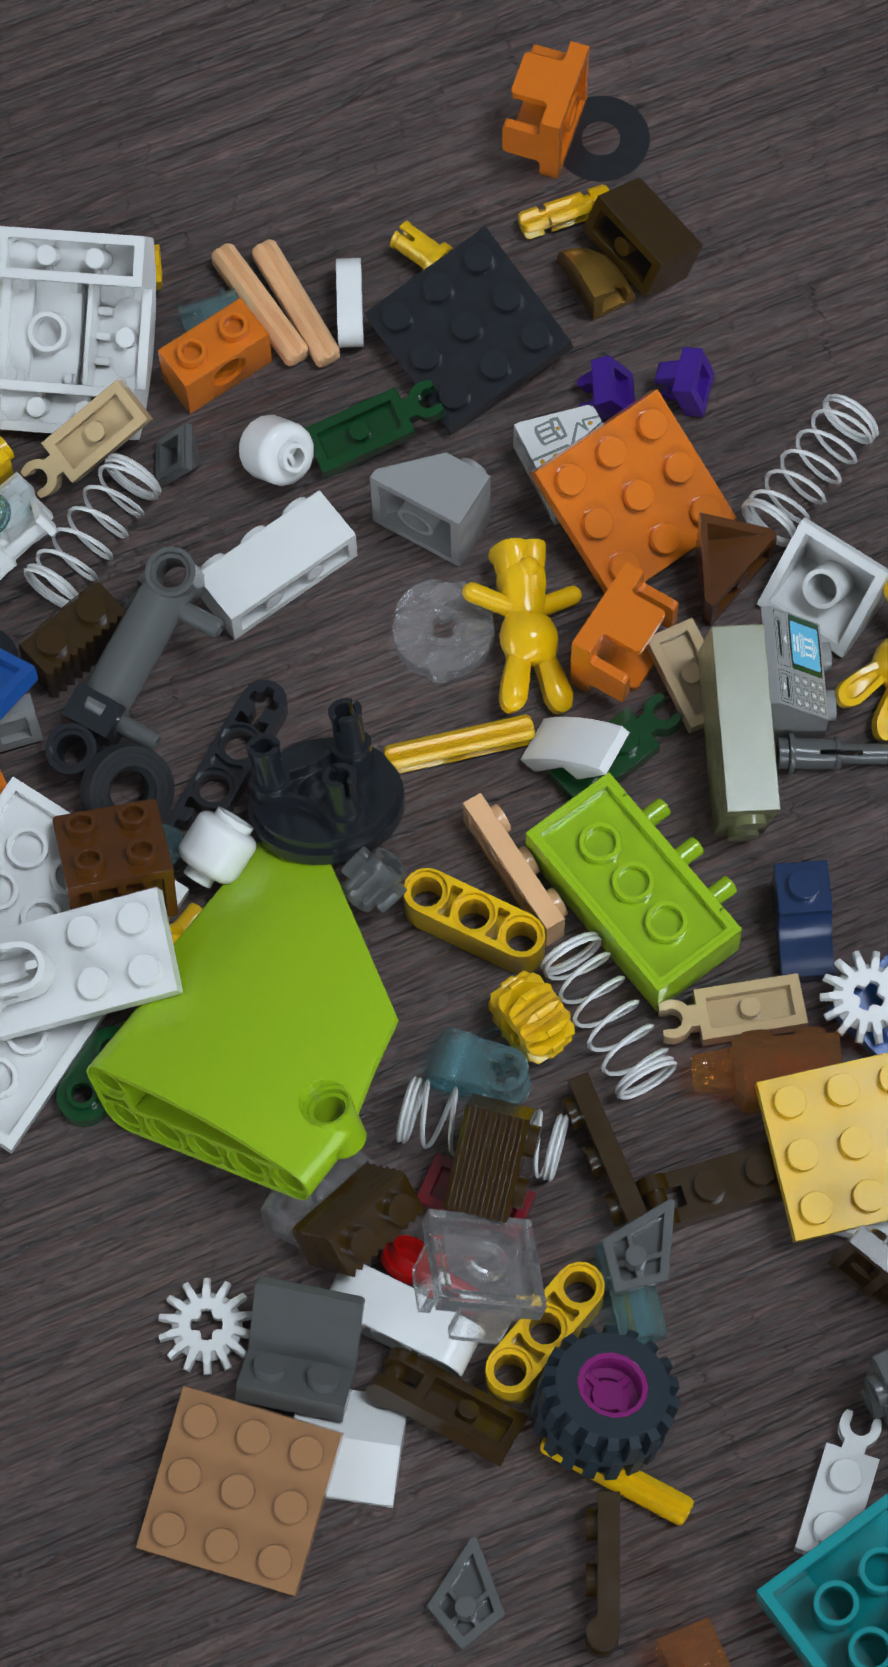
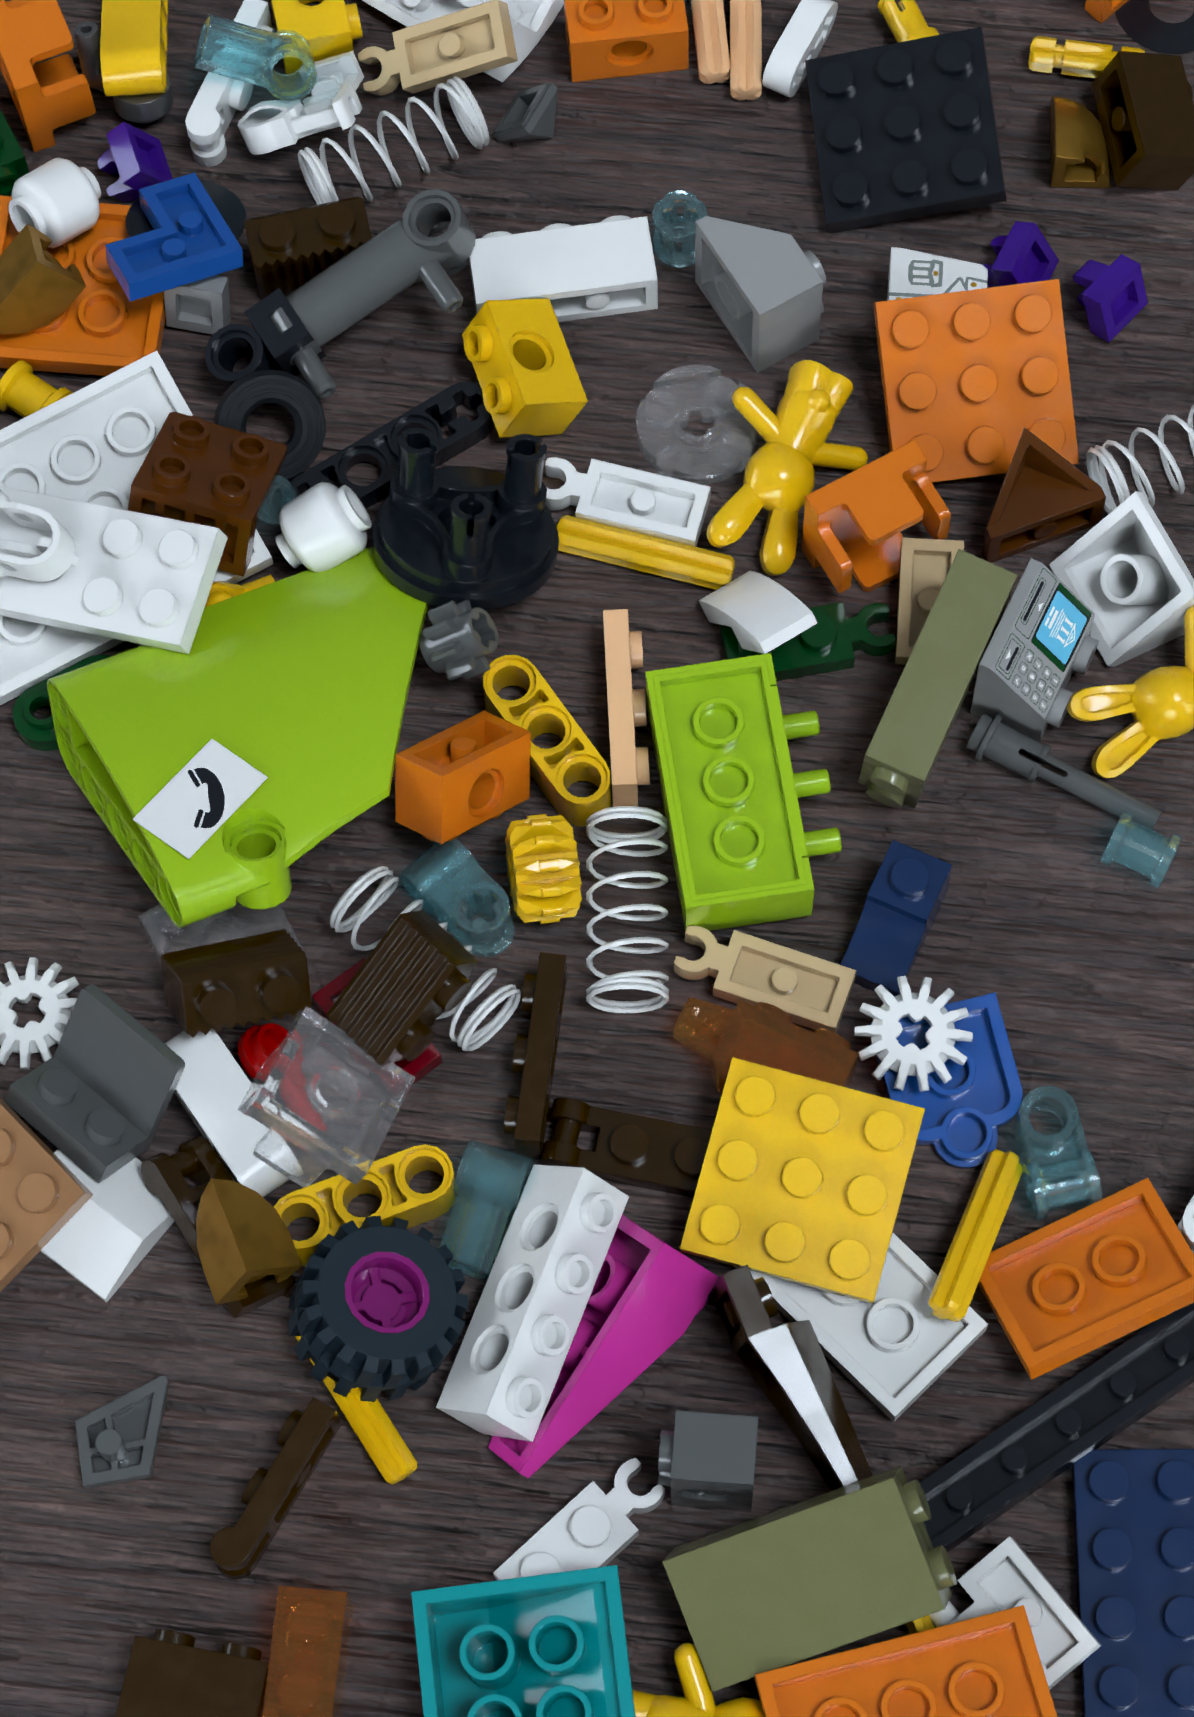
camera: 30 degrees right, 0 degrees up
white head [239,415,314,486] -> none
dark green plate [304,380,446,478] -> none
dark grey piece [602,1199,675,1295] -> none
none -> white sticker [132,739,268,859]
none -> pearl gold brick [196,1178,302,1305]
none -> orange brick [395,710,531,844]
none -> white brick [436,1164,629,1442]
none -> yellow brick [462,298,588,438]
none -> dark pink wedge [488,1214,720,1478]
none -> white plate [545,457,711,547]
none -> clear light blue bush [653,190,707,268]

